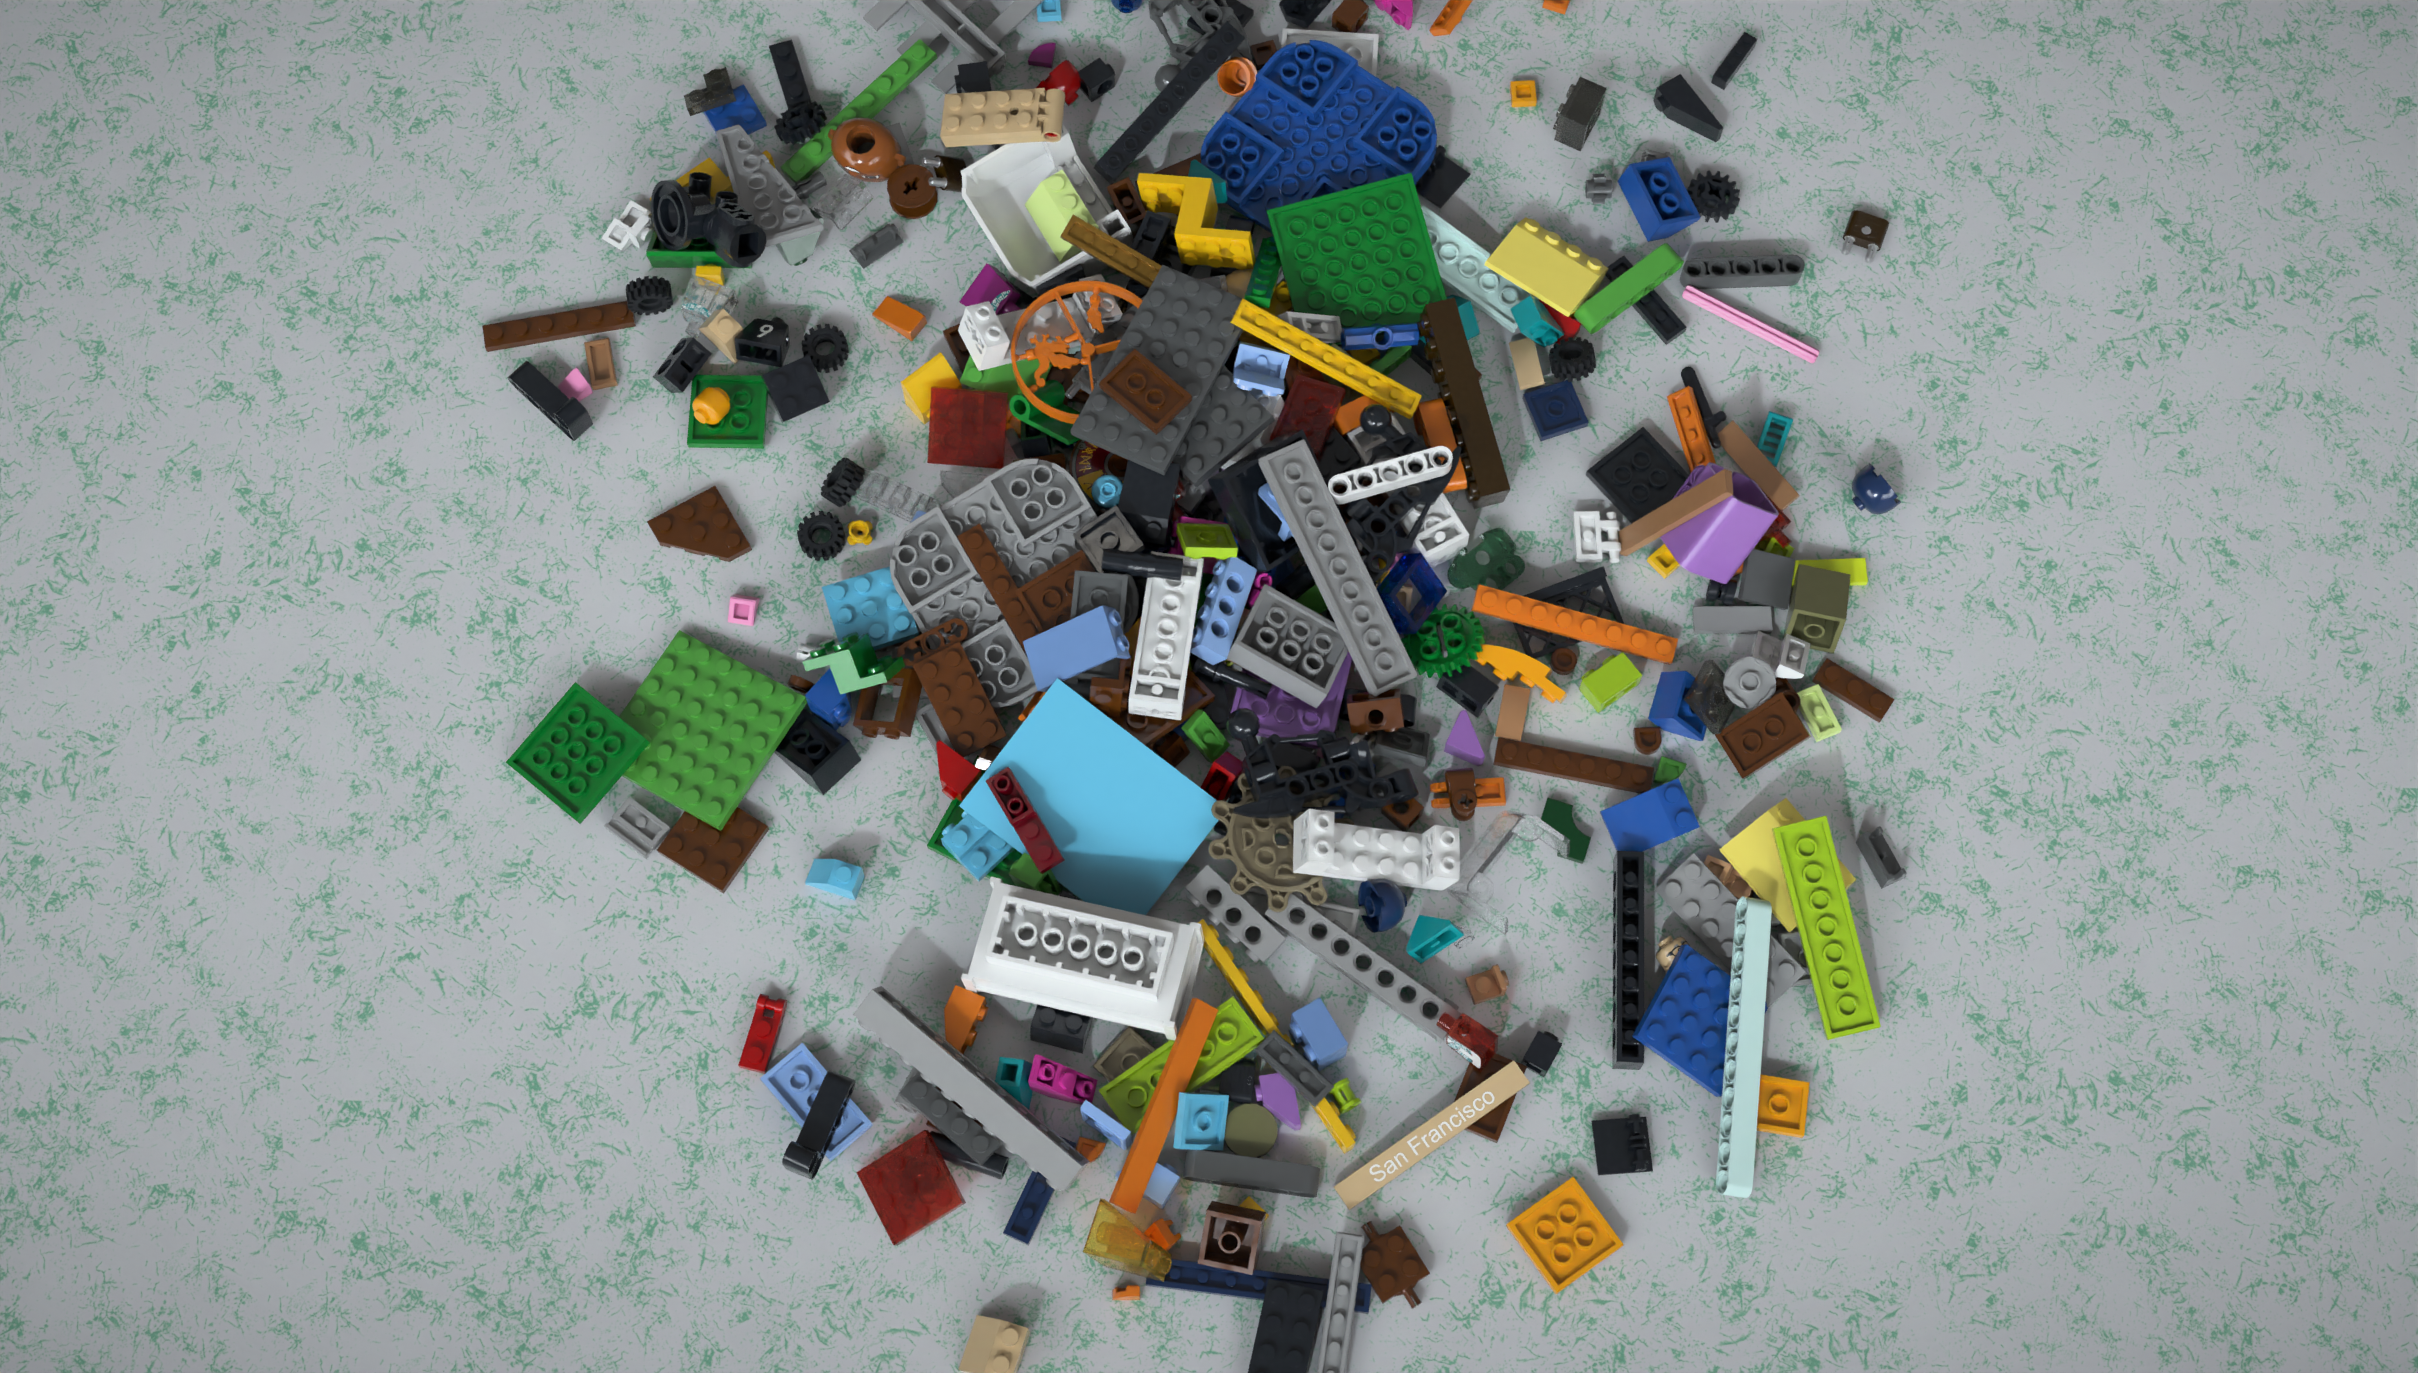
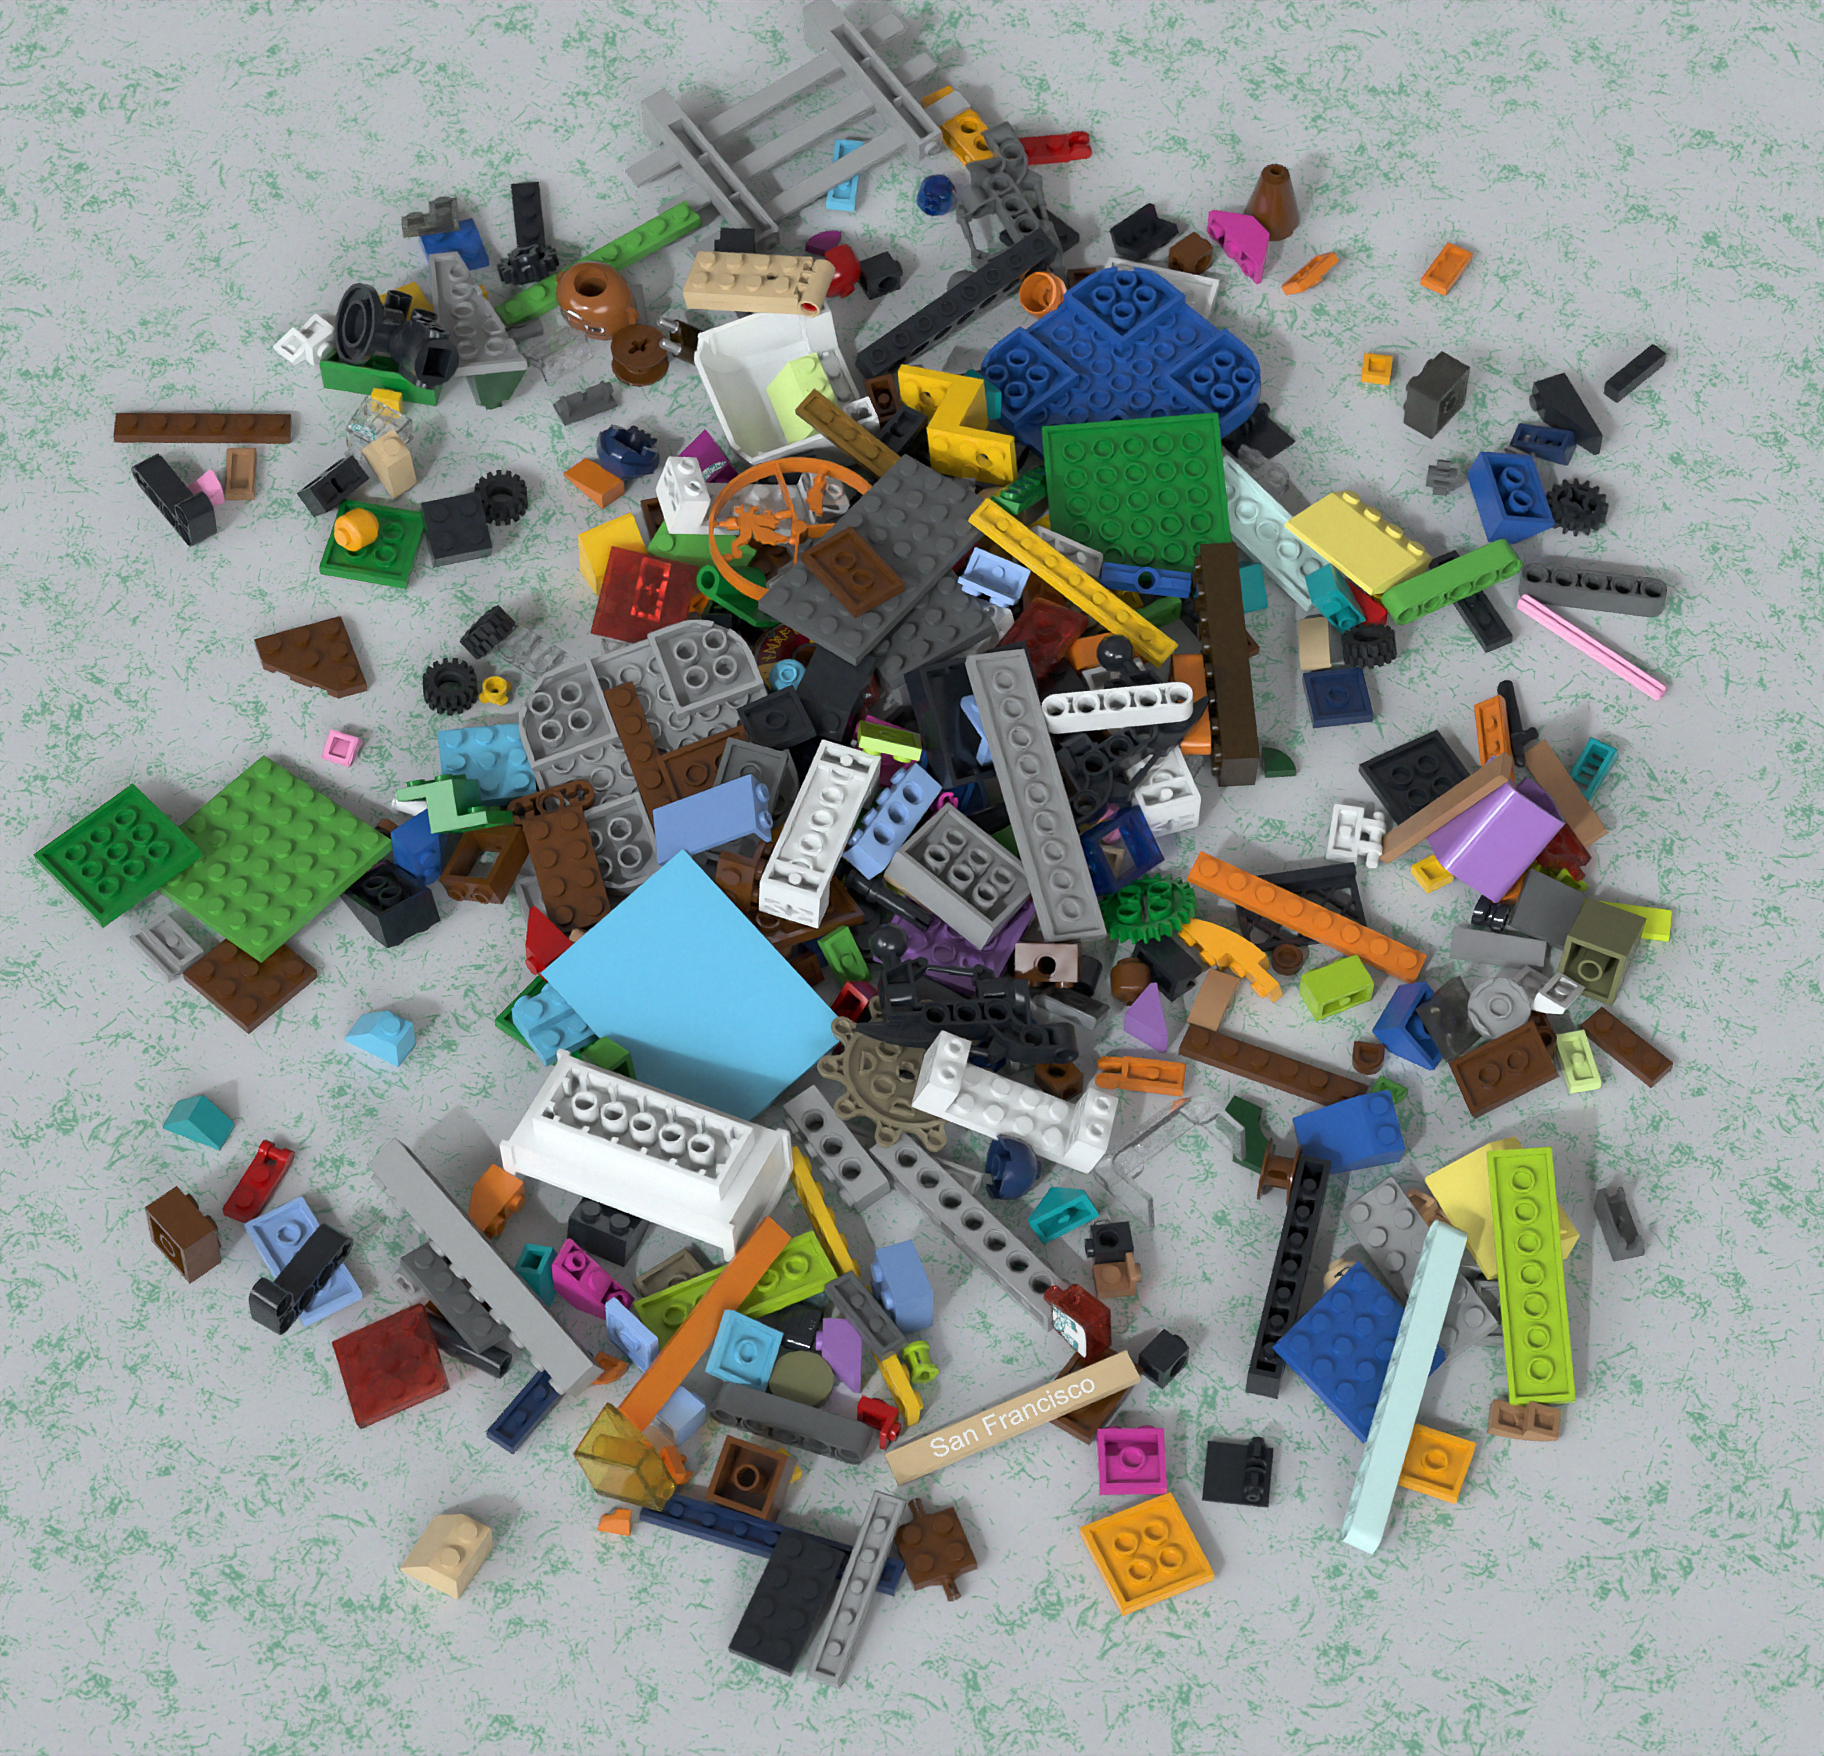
camera: 10 degrees right, 15 degrees down
black tyre [626,276,673,316] -> none
black torso [735,317,790,367] -> none
dark red slope [986,767,1065,874] -> none
black axle [1101,548,1183,581] -> none
reddish brown piece [1445,768,1477,821] -> none
clear green piece [1447,528,1525,591] -> none
dark brown piece [1841,210,1889,263] -> none
dark blue cylinder [1852,463,1901,515] -> none
none -> reddish brown brick [145,1186,221,1284]
none -> teal slope [163,1095,235,1151]
none -> dark blue helmet [596,425,660,481]
none -> red bracket [857,1395,902,1451]
none -> black brick [1084,1221,1134,1265]
none -> dark pink plate [1096,1425,1167,1495]
none -> reddish brown head [1110,958,1151,1006]
none -> clear bracket [1235,444,1289,502]
none -> reddish brown piece [1257,1137,1303,1207]
none -> dark green tile [1261,747,1296,778]
none -> medium nougat slope [1487,1399,1561,1441]
none -> dark blue slope [1509,423,1576,466]

